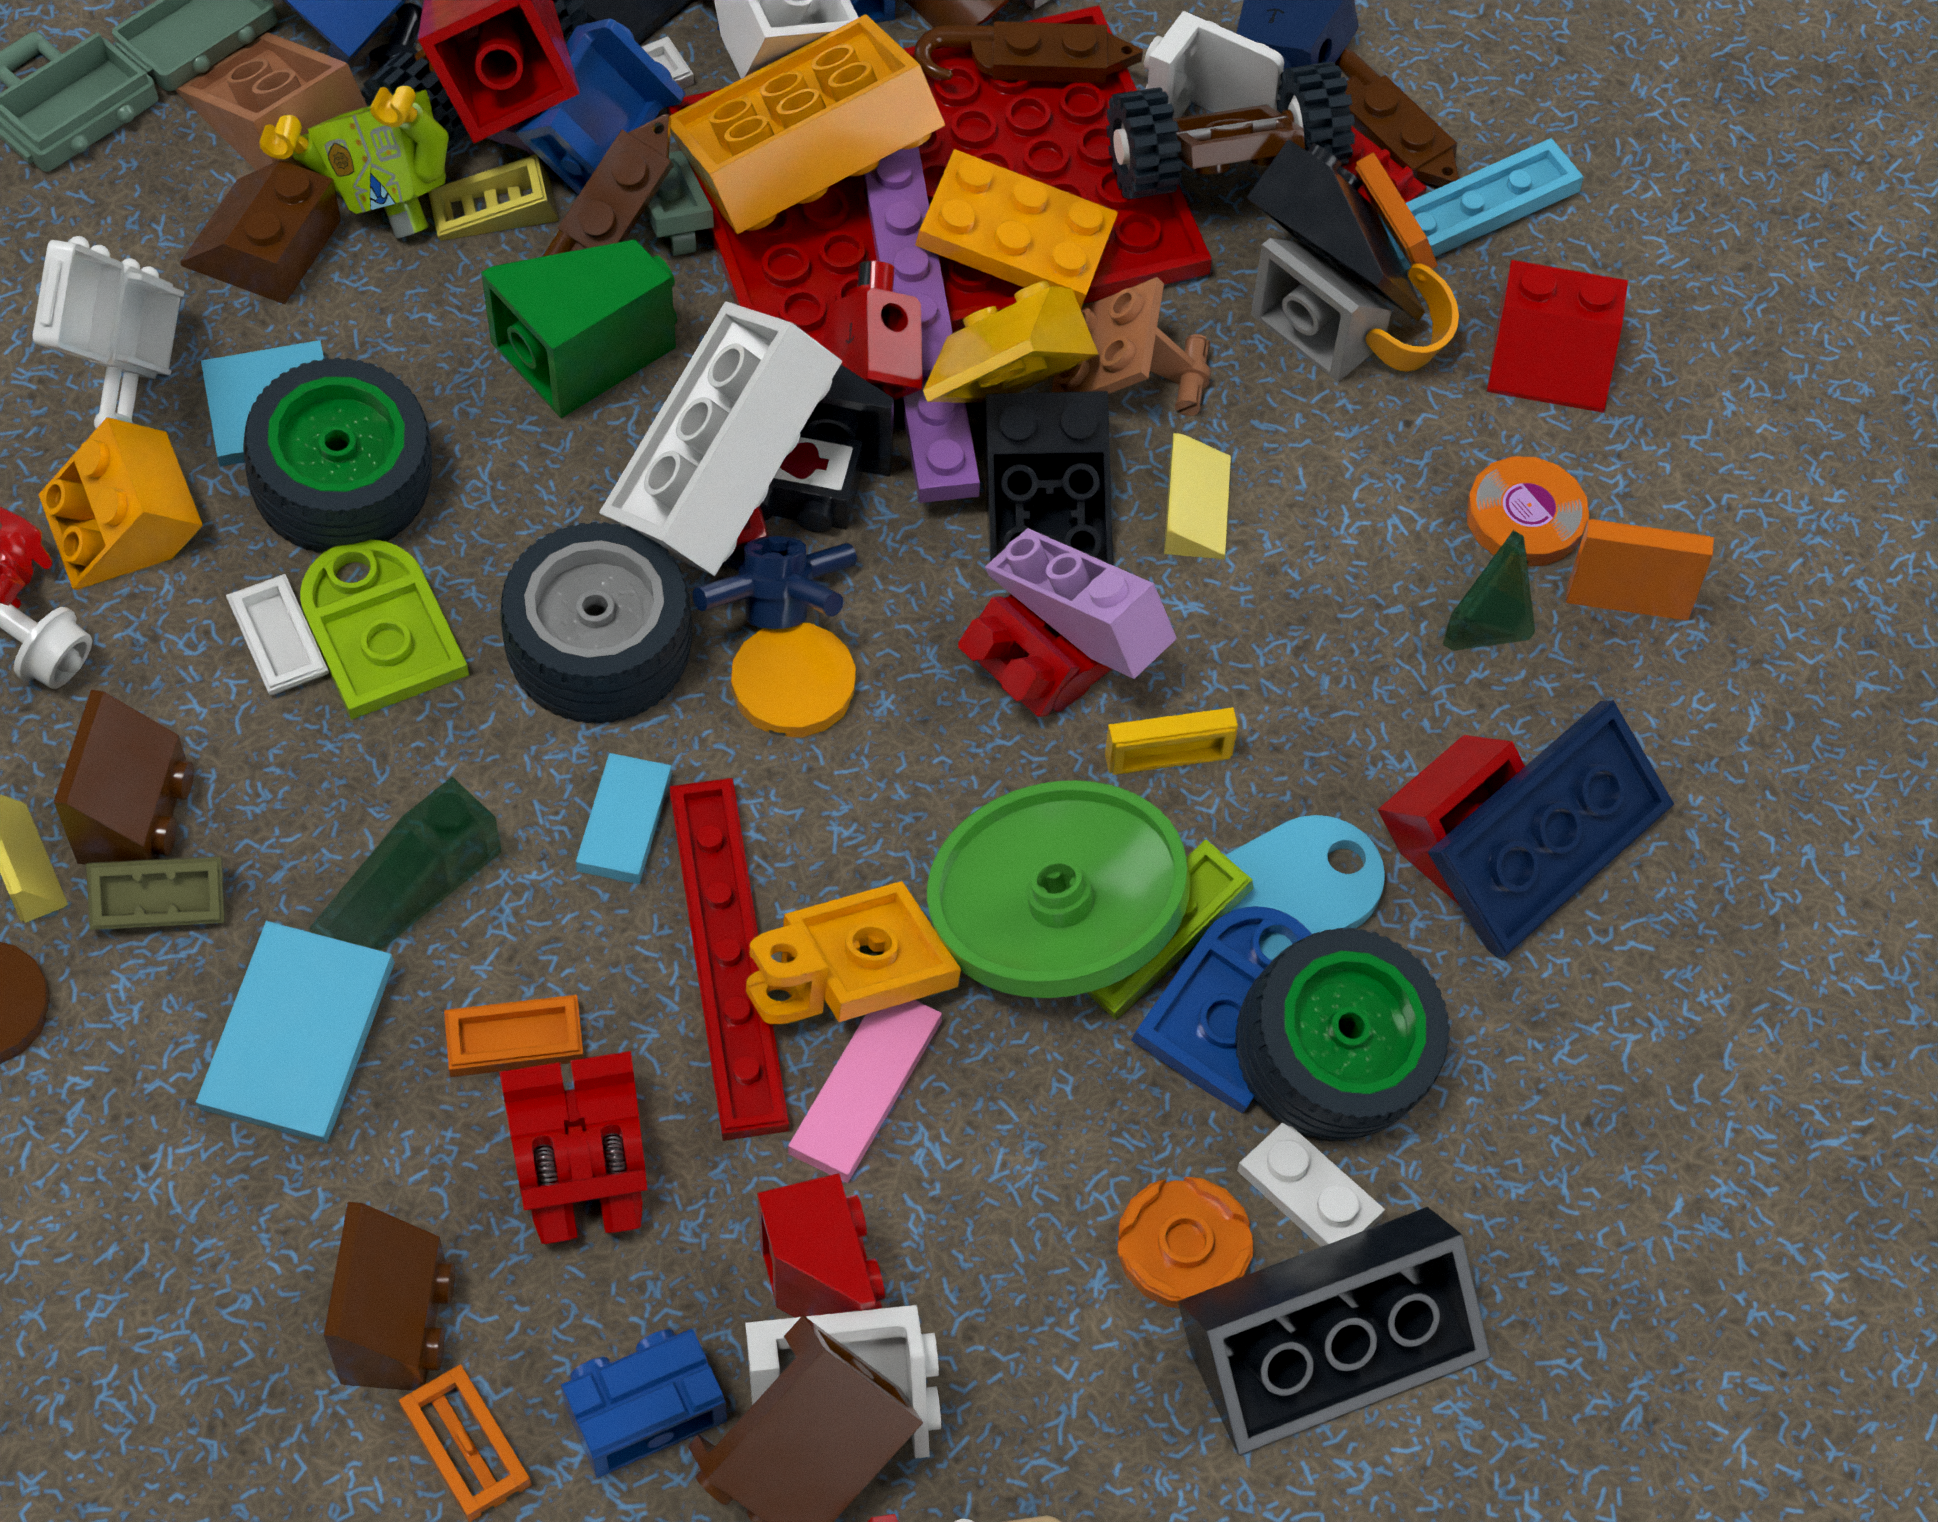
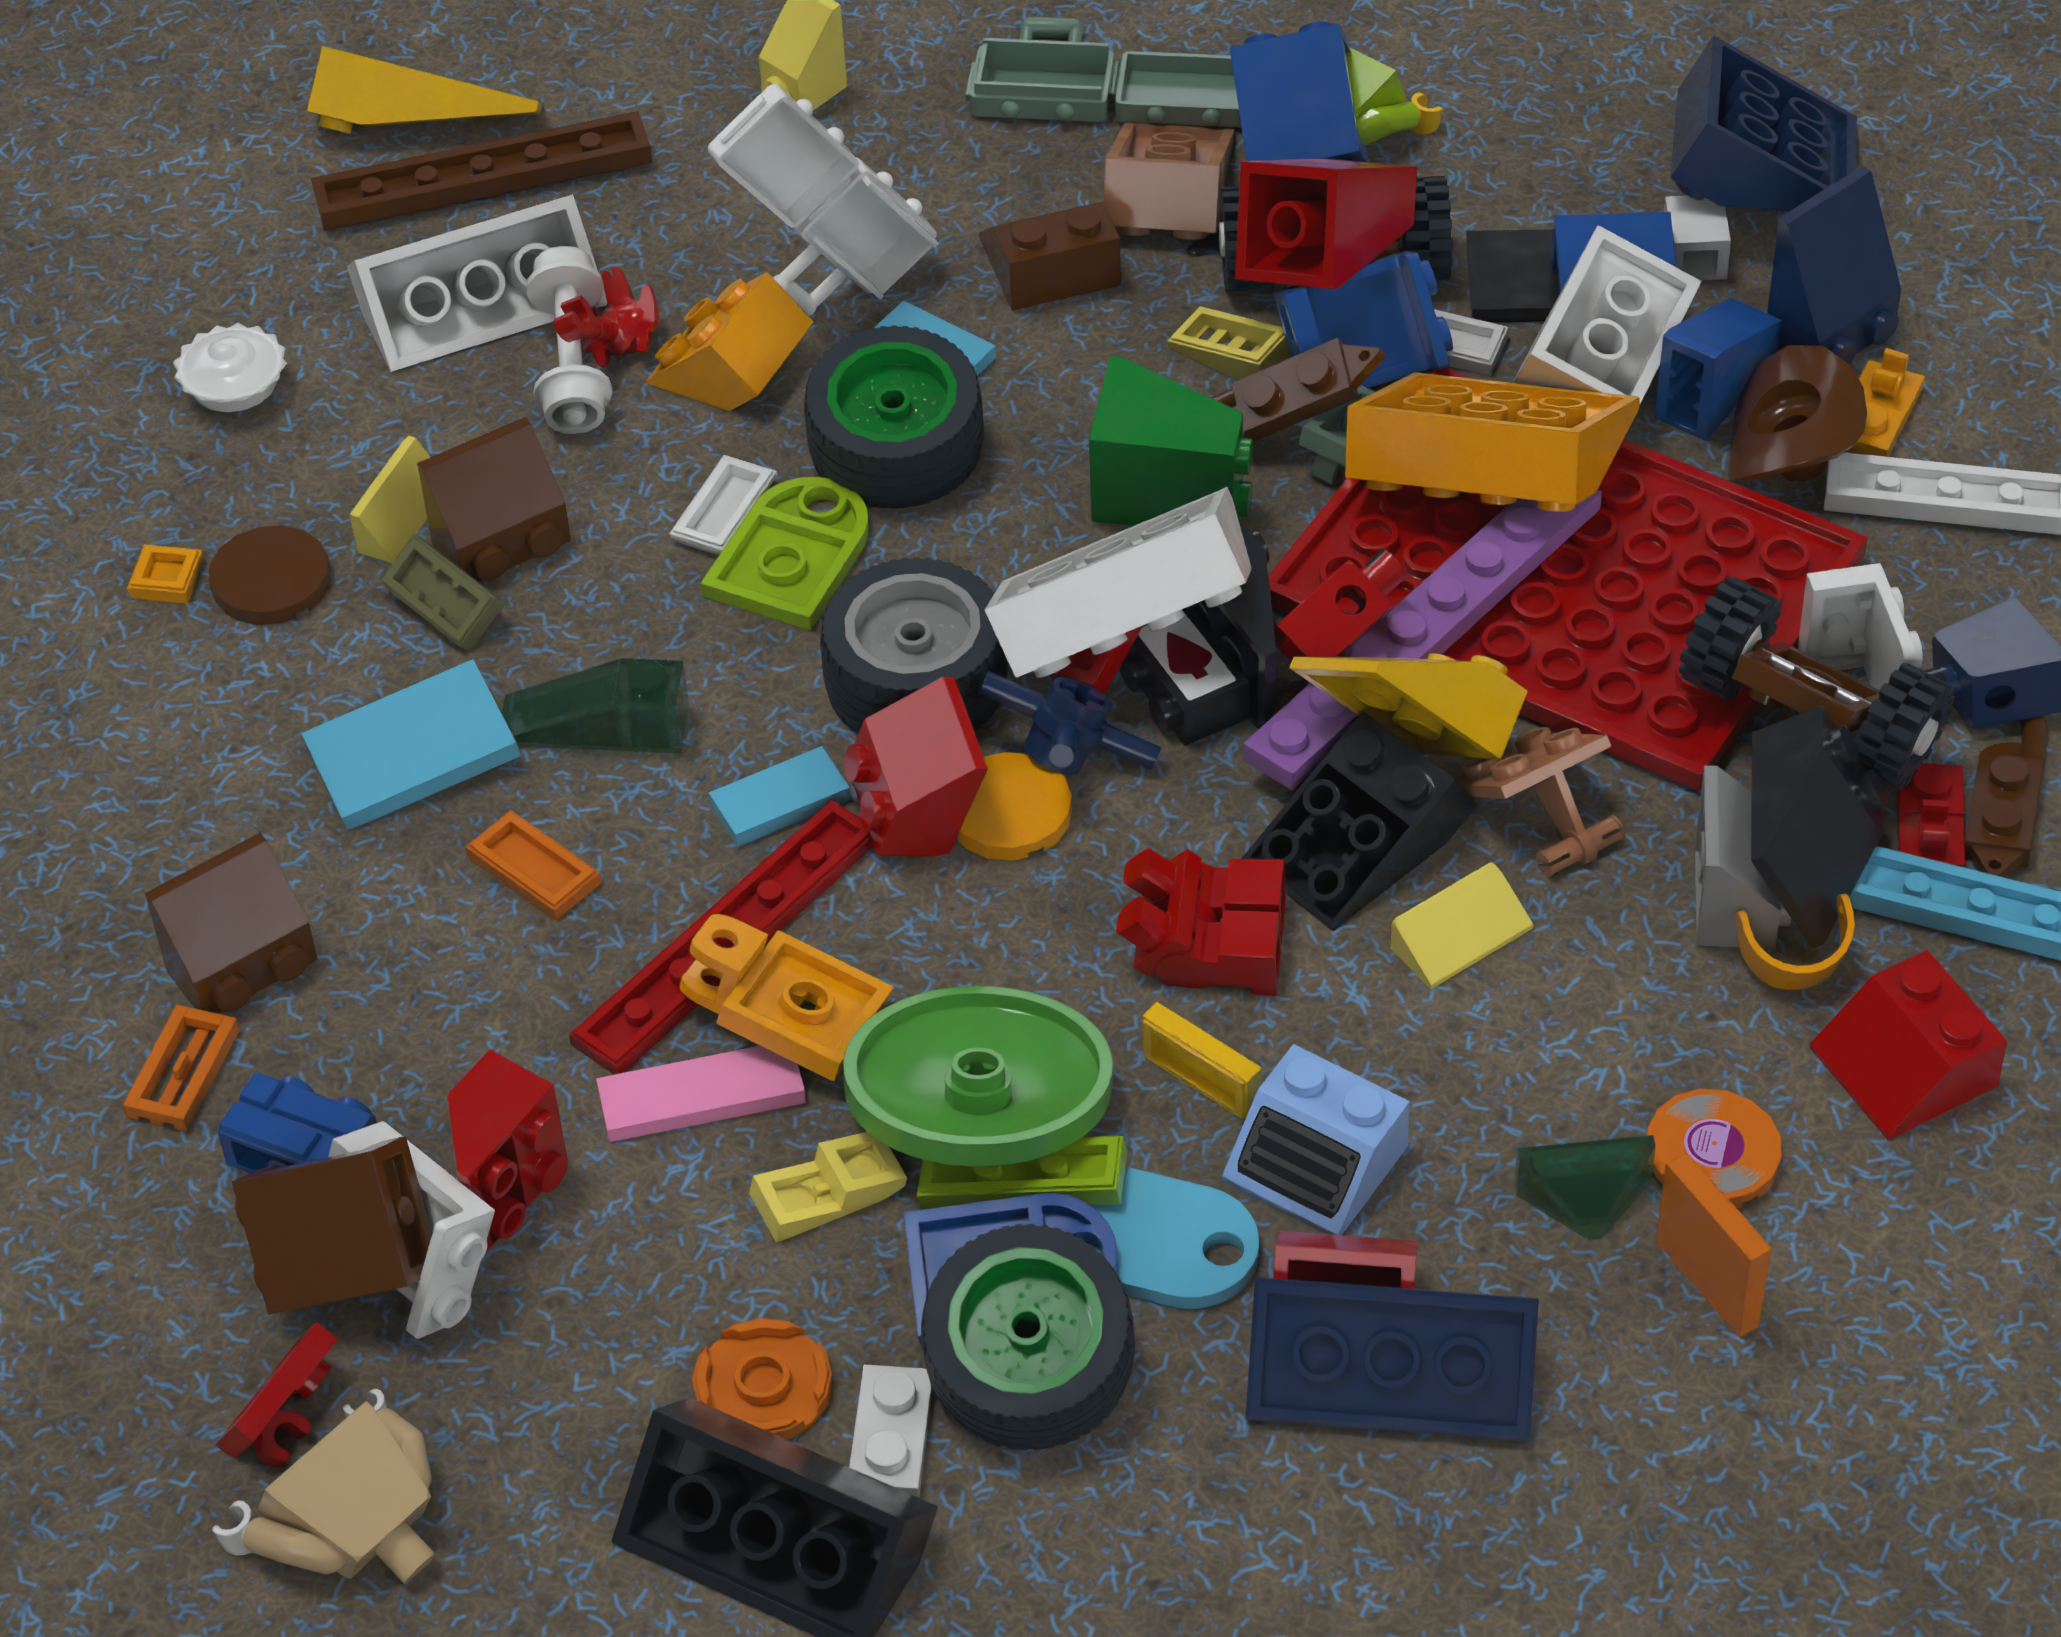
camera: 55 degrees right, 10 degrees down
lime torso [259,86,449,238] -> none
red hips [499,1051,648,1244] -> none
reddish brown plate [914,21,1143,83] -> none
light orange plate [915,149,1118,309] -> none
lavender slope [985,528,1177,679] -> none
orange tile [1355,152,1438,269] -> none
none -> light yellow slope [749,1132,907,1243]
none -> red slope [844,677,988,857]
none -> light blue slope [1222,1044,1410,1235]

